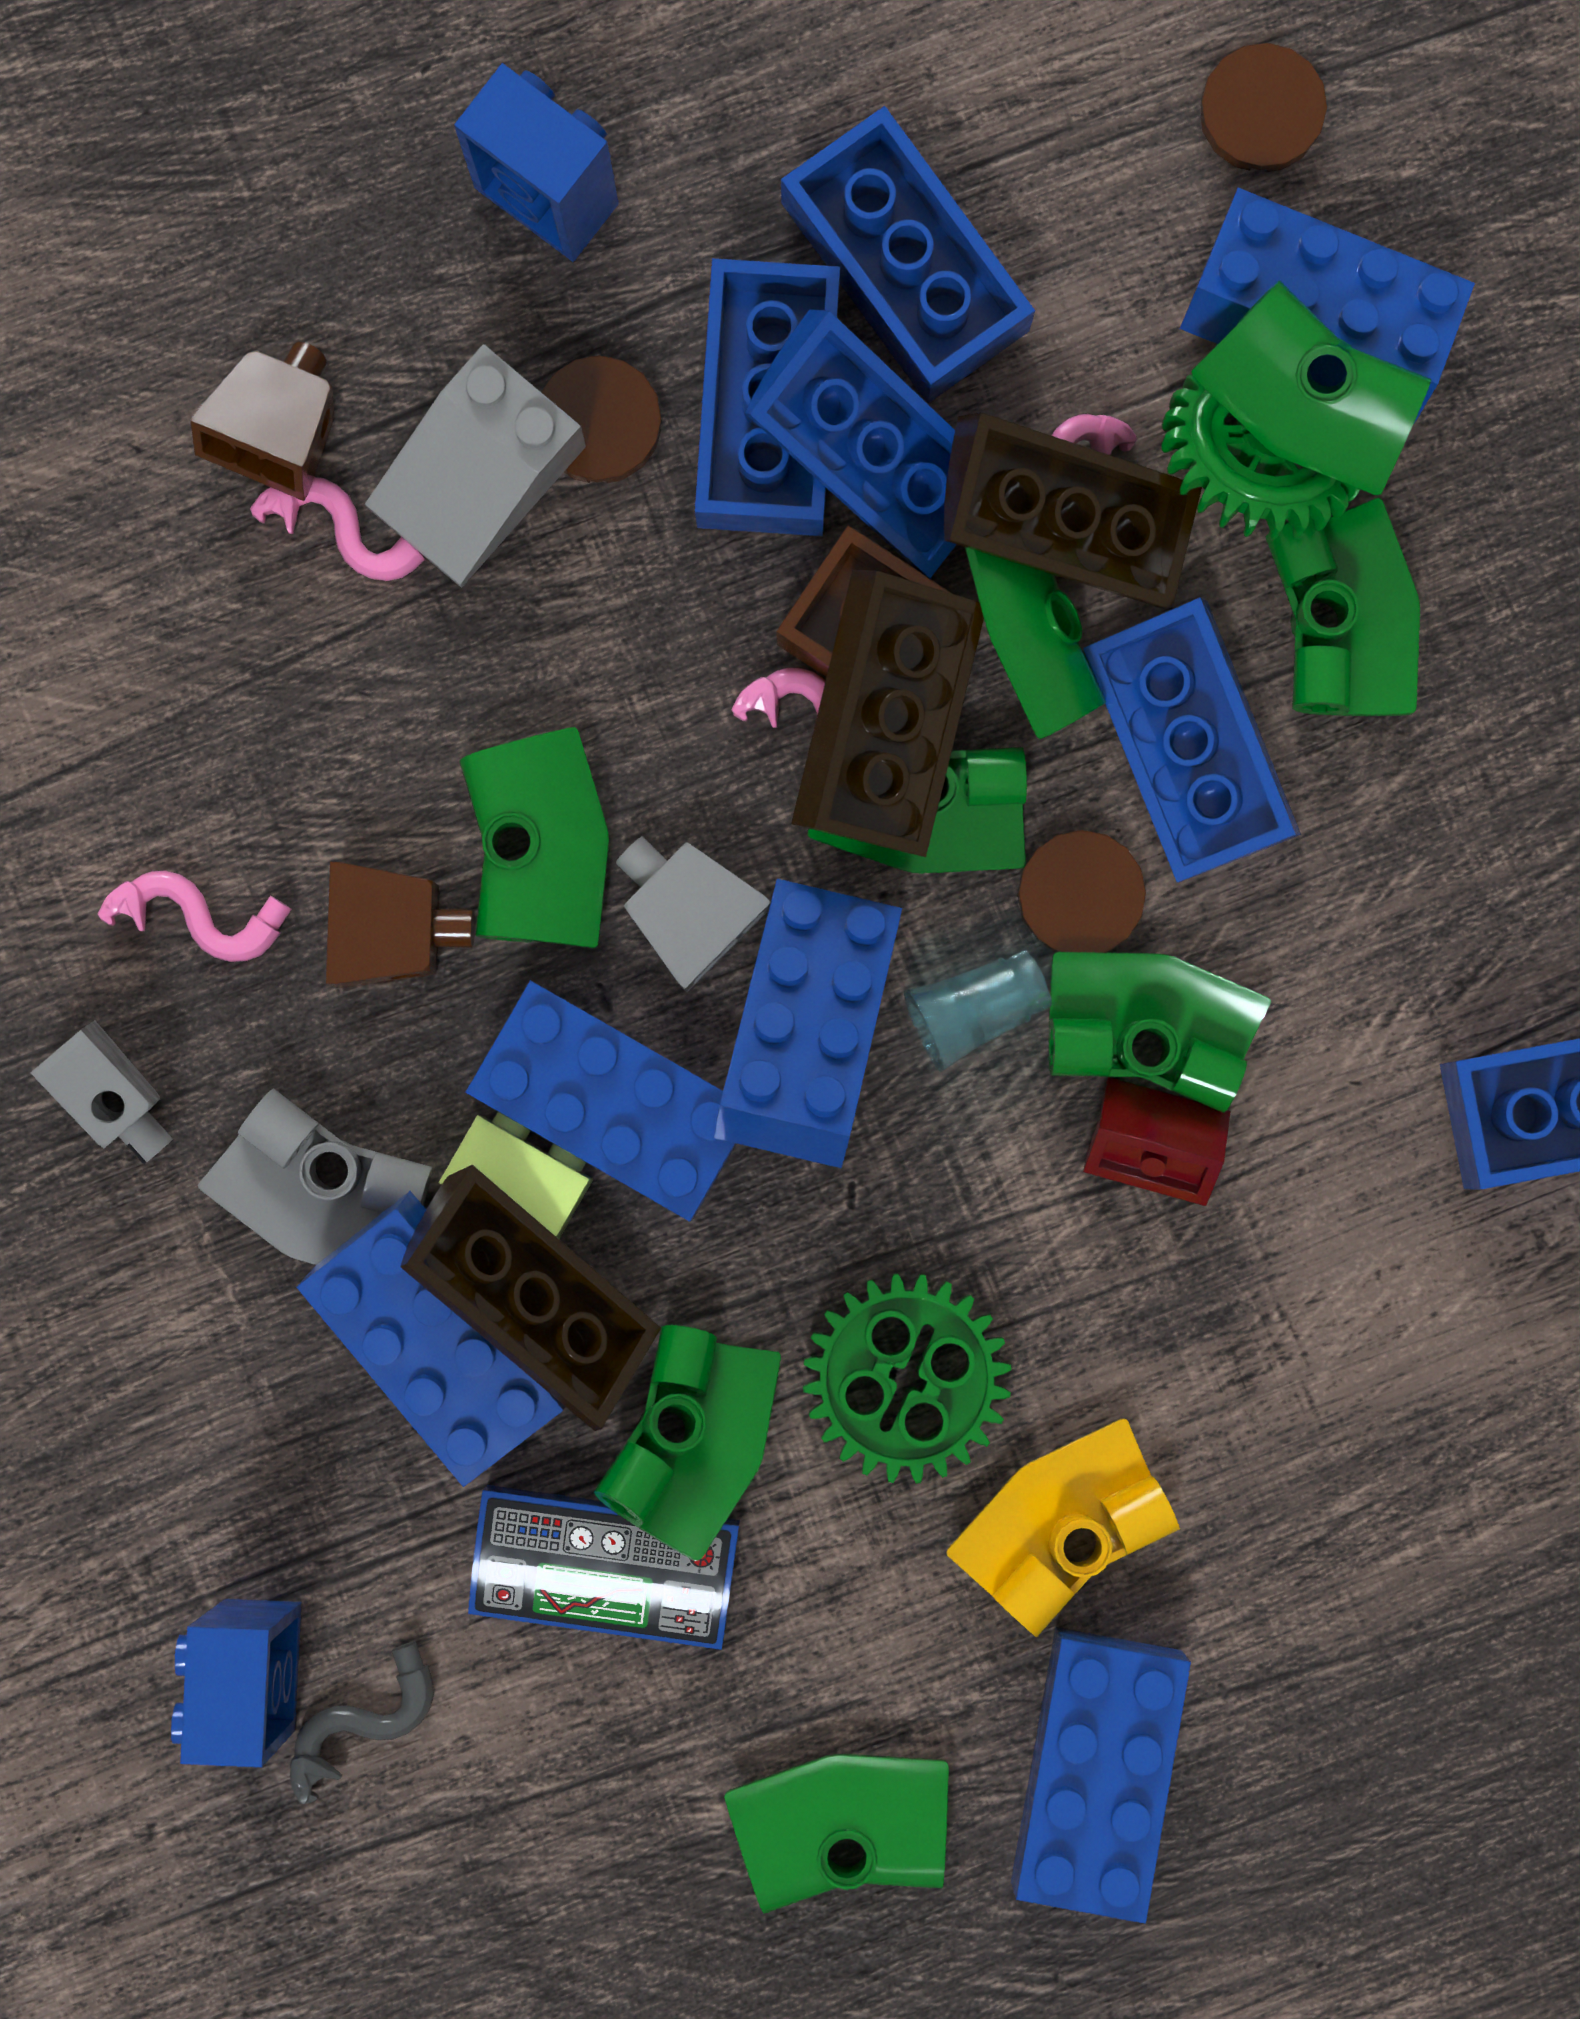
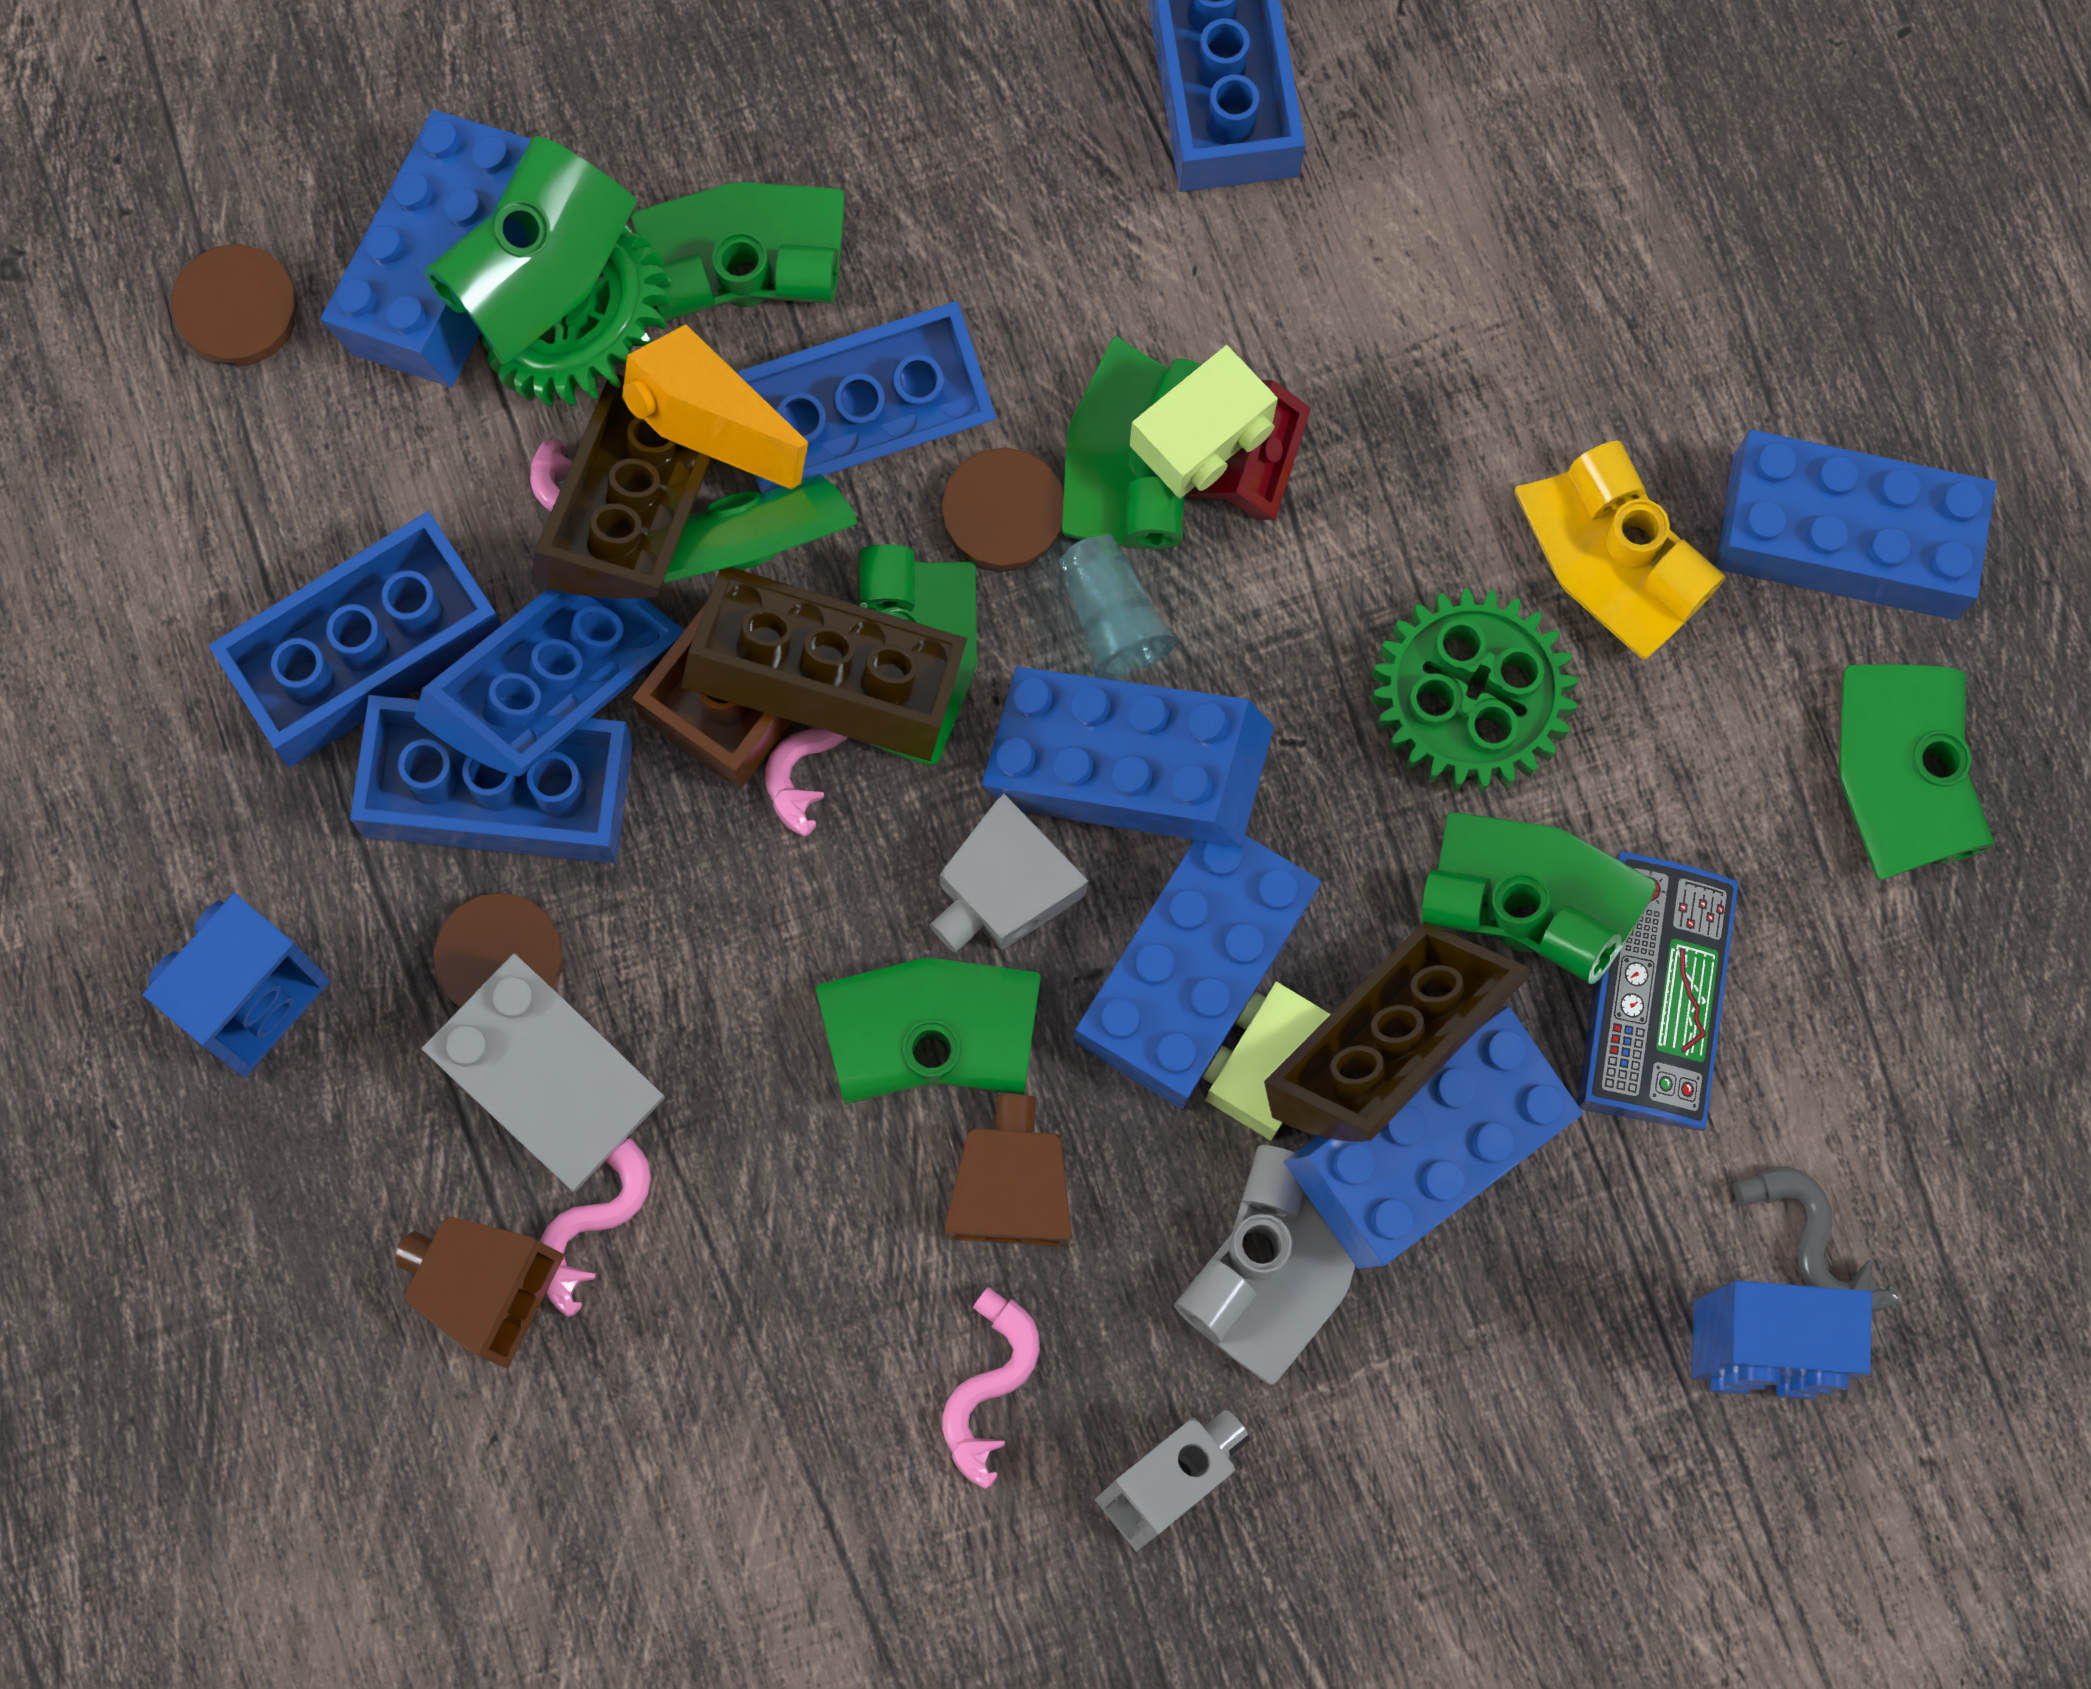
camera: 95 degrees left, 10 degrees down
none -> light orange slope [622,324,809,489]
none -> yellowish green brick [1130,345,1278,499]

